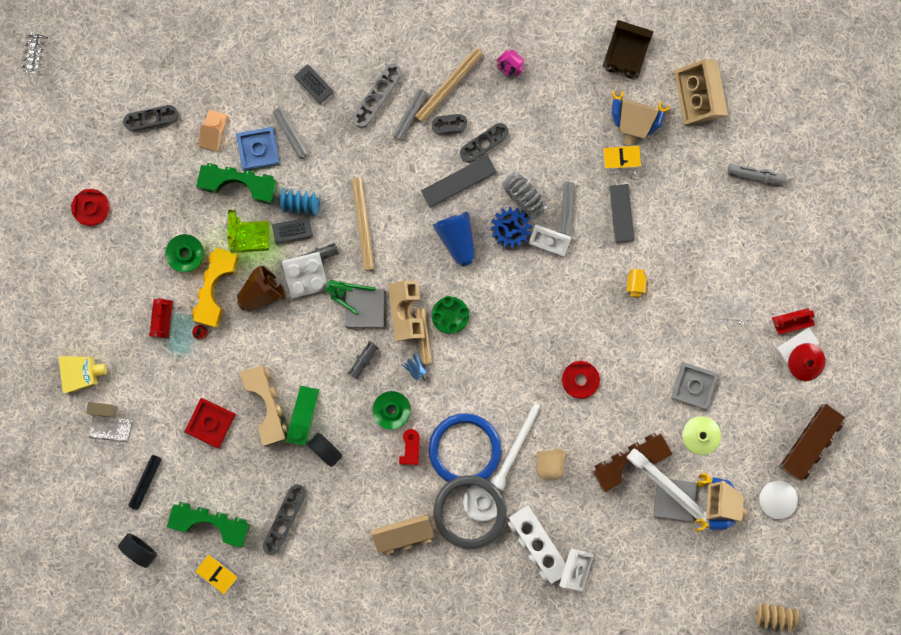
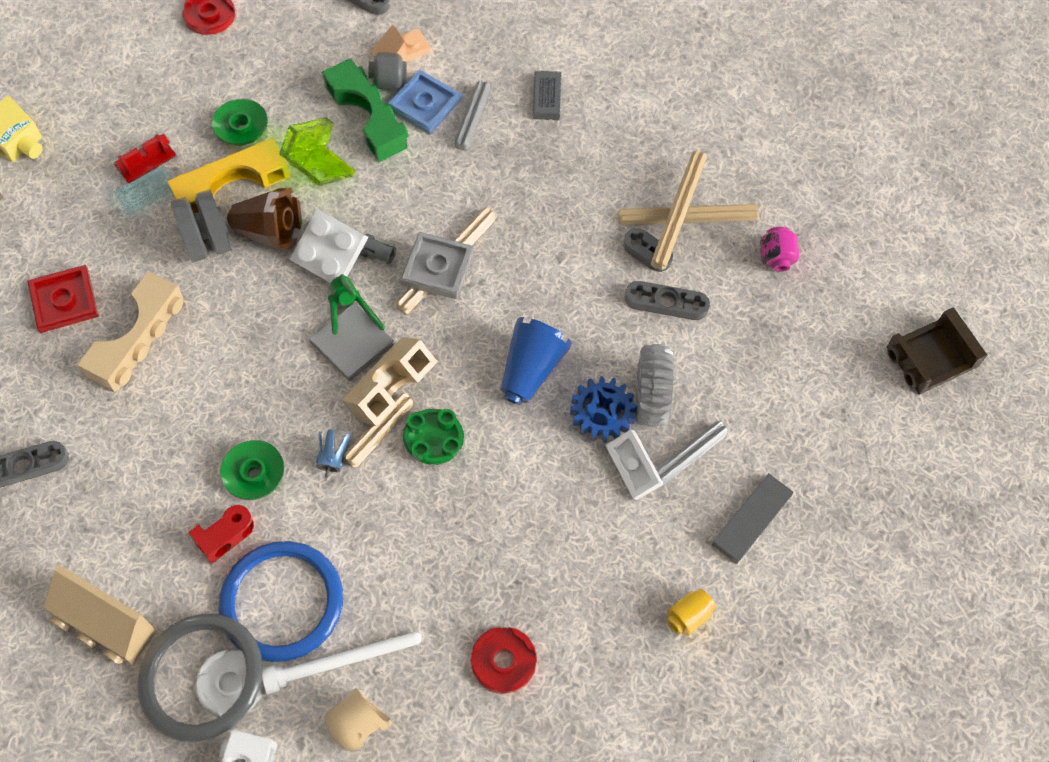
camera: 45 degrees right, 20 degrees down
red hinge [192,325,208,340] -> none
dark grey tile [272,217,313,244] -> none
dark azure piece [280,188,321,217] -> none
green slope [286,385,319,446] -> none
black tyre [307,432,342,467] -> none
dark grey pin [348,341,379,380] -> none
light grey beam [353,64,401,128] -> none
light grey axle [393,89,427,141] -> none
dark grey tile [421,155,497,208] -> none
yellow brick [601,145,642,176] -> none
tan torso [612,90,670,146] -> none
tan slope [674,59,728,125] -> none
light grey pin [727,163,787,186] -> none
none -> dark grey wheel [170,189,232,263]
none -> dark grey head [368,52,407,89]
none -> light grey tile [400,232,474,300]
none -> tan axle [651,150,706,270]

